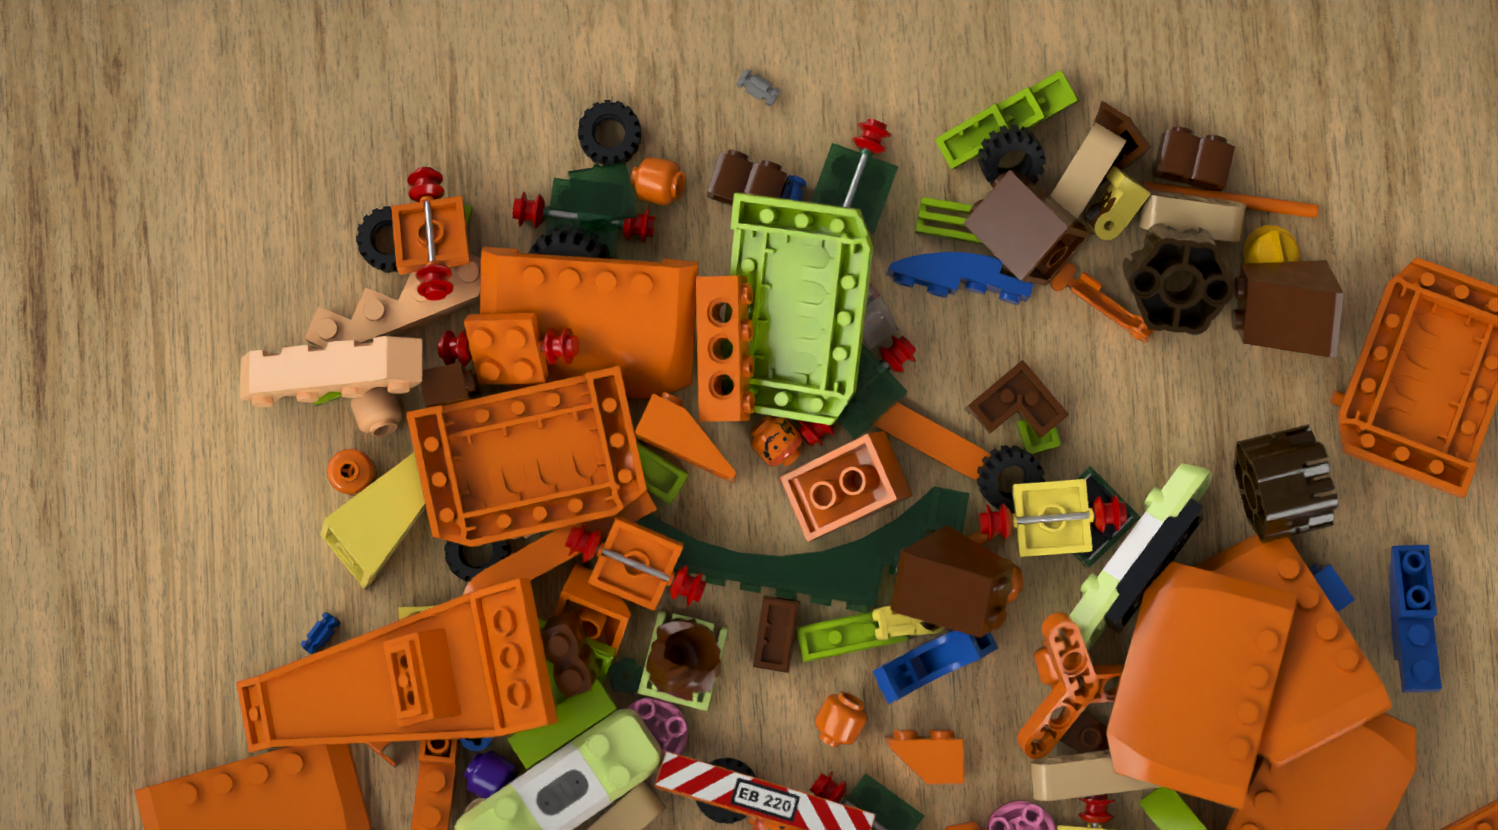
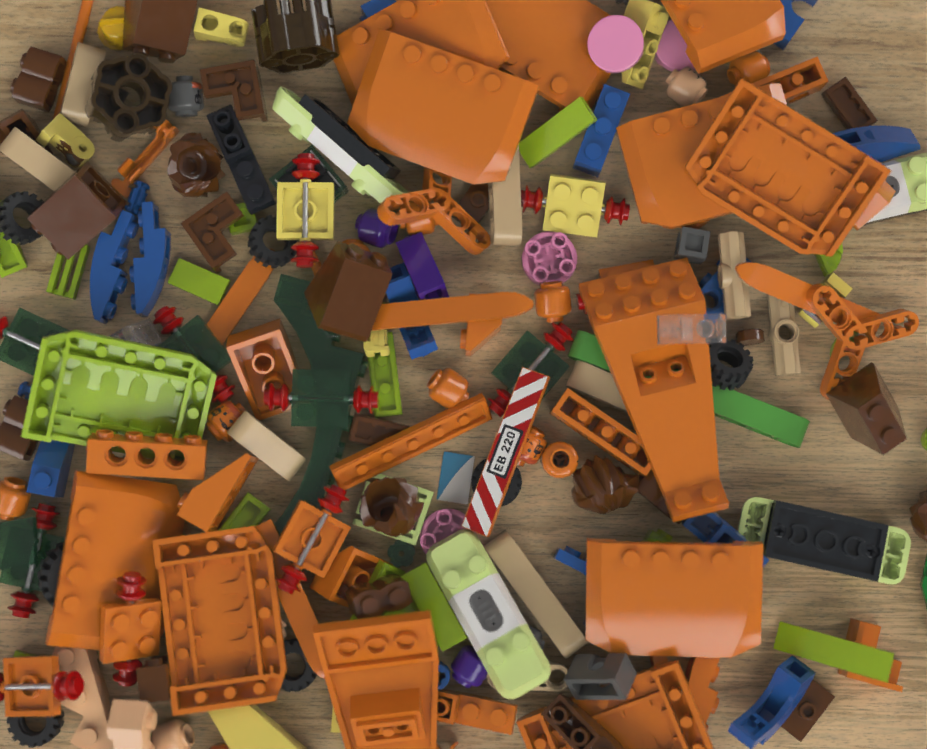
camera: 85 degrees left, 0 degrees up
none -> blue slope [26,440,75,498]
none -> blue piece [125,180,150,215]
none -> blue slope [129,201,171,317]
none -> reddish brown hair [167,132,226,198]
none -> lime tile [167,258,231,306]
none -> dark grey head [168,76,204,117]
none -> light yellow leg [194,7,249,47]
none -> reddish brown panel [200,59,268,122]
none -> black slope [206,104,276,215]
none -> tan beam [227,410,307,481]
none -> clear green plate [264,369,379,428]
none -> orange tile [329,393,493,490]
none -> dark purple head [355,208,398,248]
none -> orange piece [371,292,534,331]
none -> dark purple slope [396,232,449,300]
none -> sticker [437,452,475,504]

